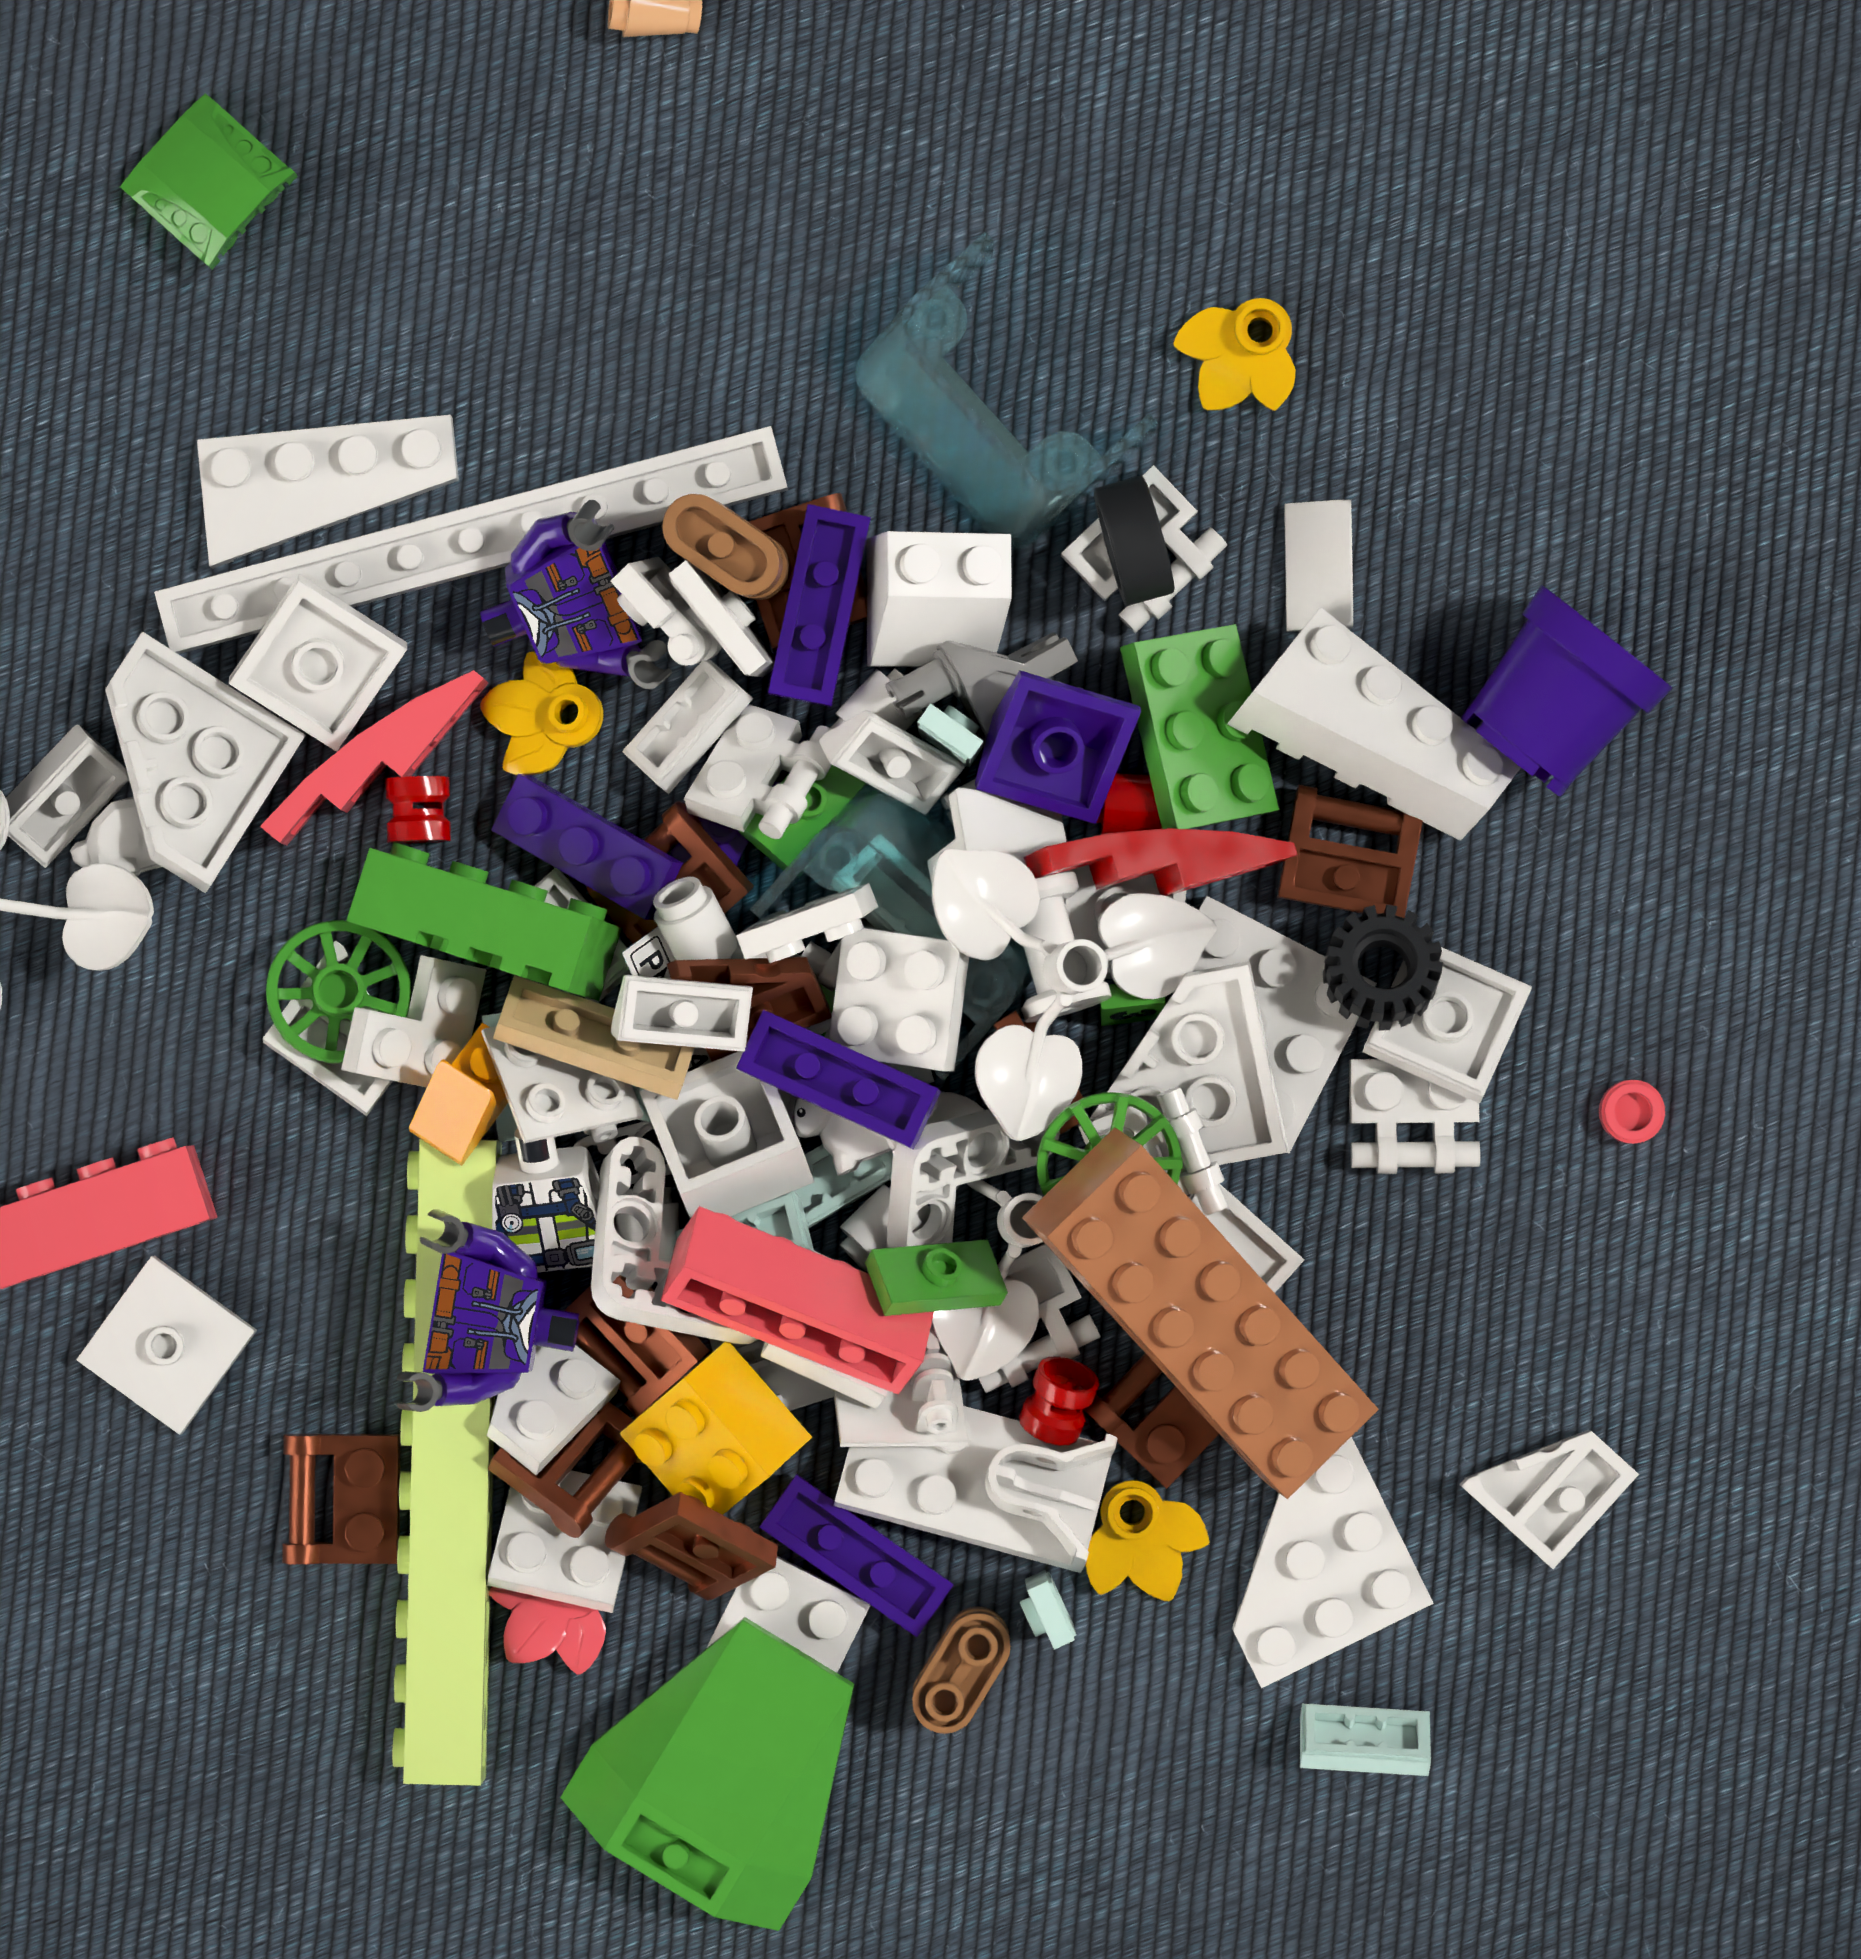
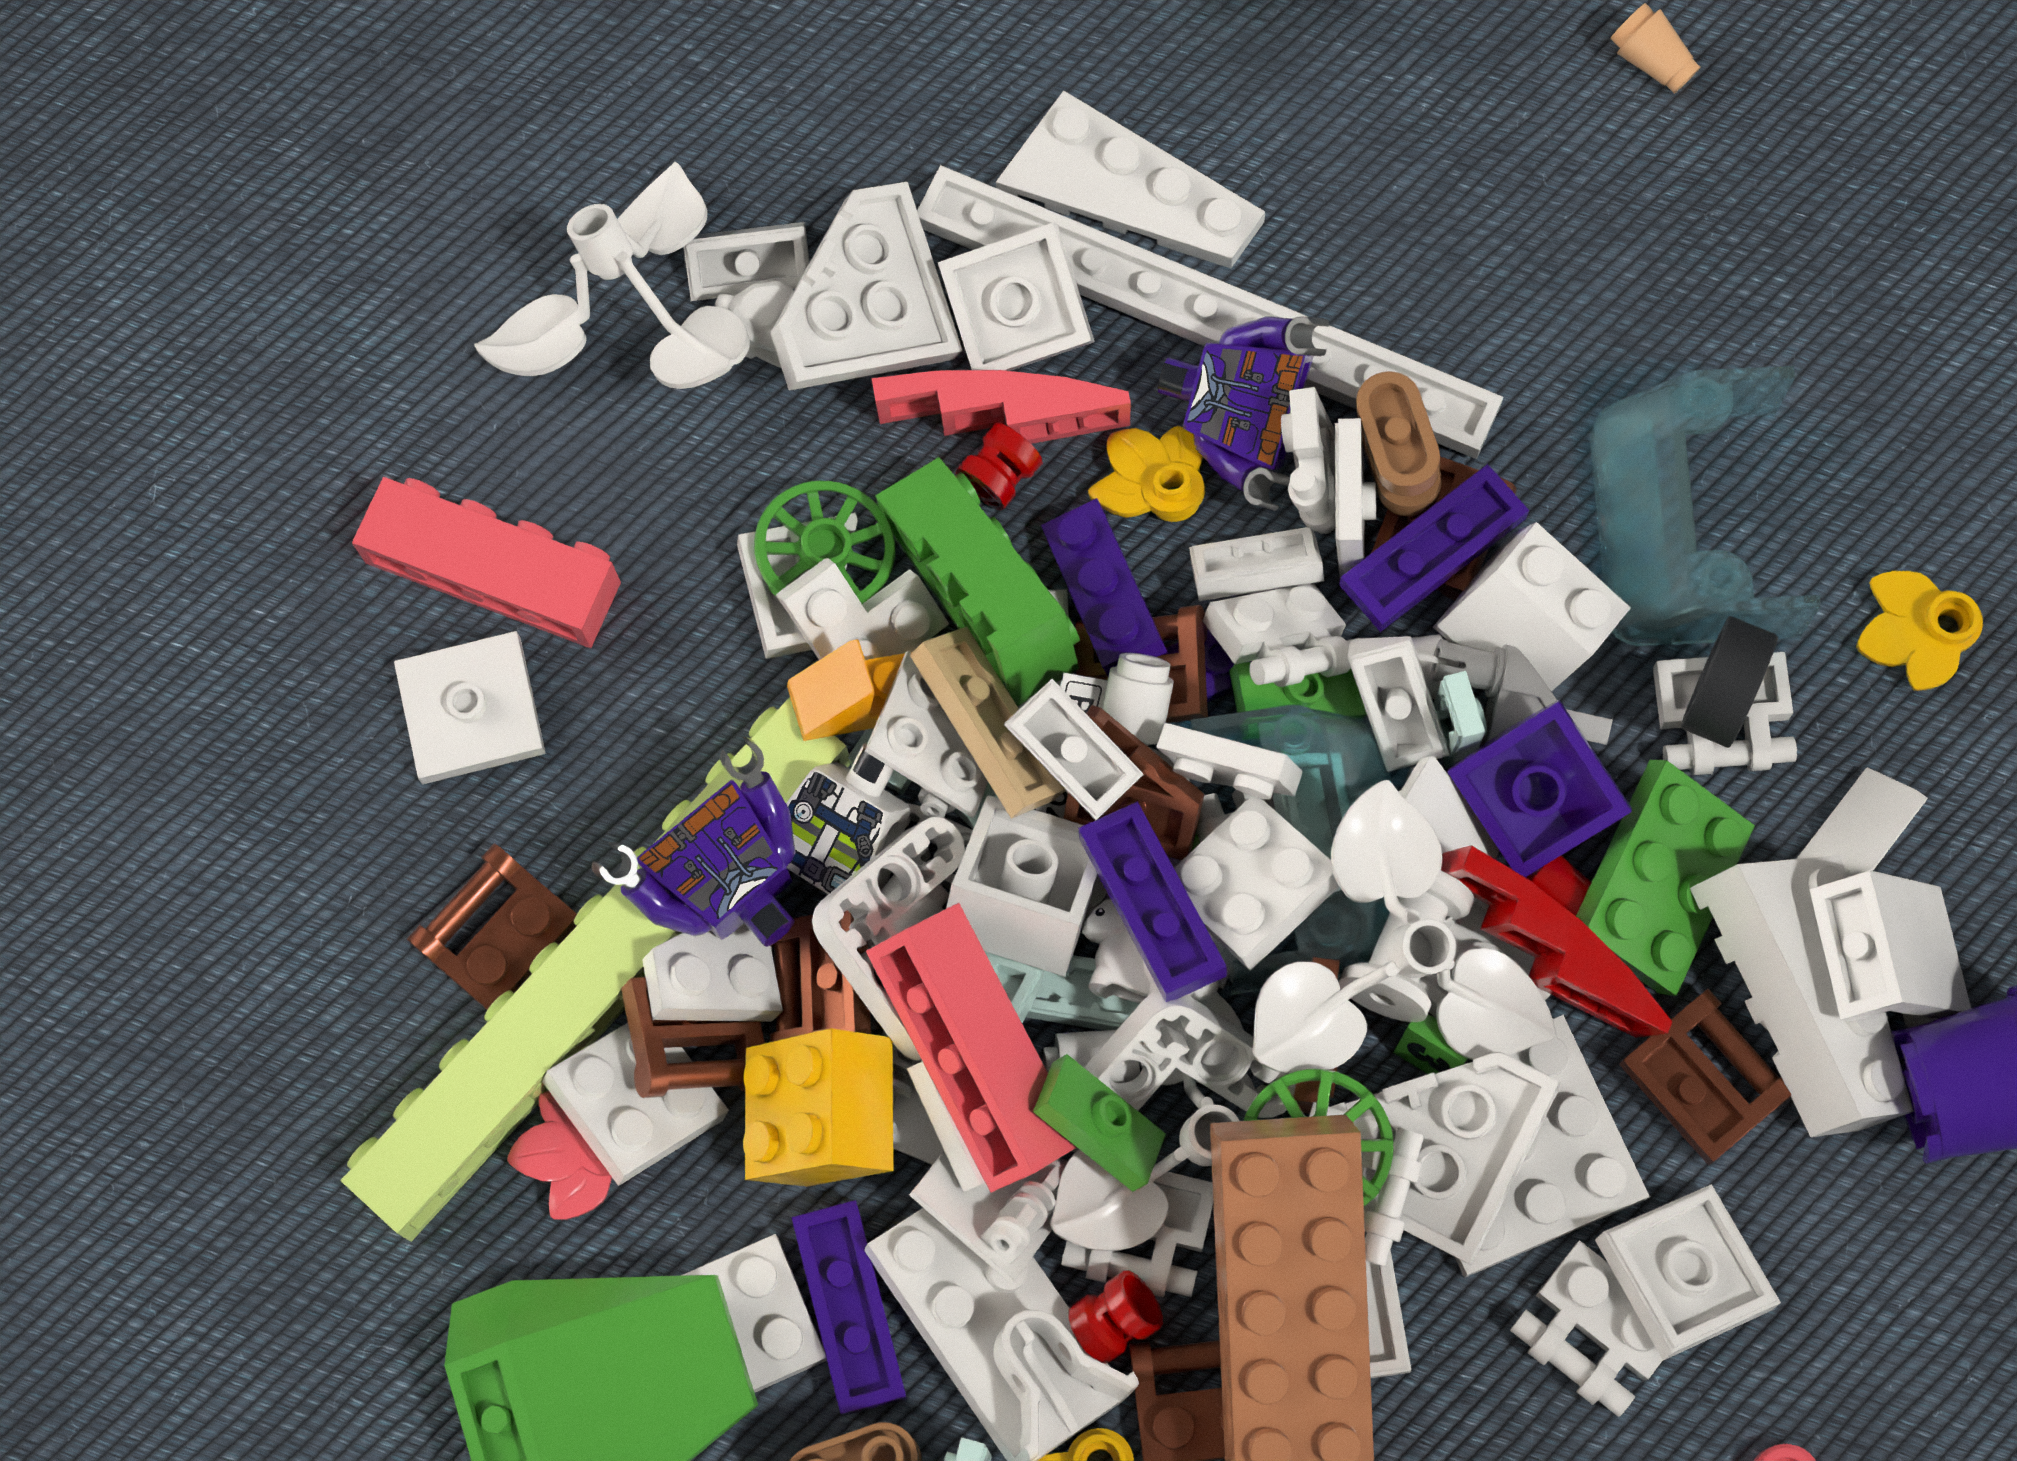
camera: 45 degrees right, 15 degrees down
copper plate [605,1492,778,1601] -> none
black tyre [1323,905,1443,1031] -> none
none -> white panel [1809,870,1971,1028]

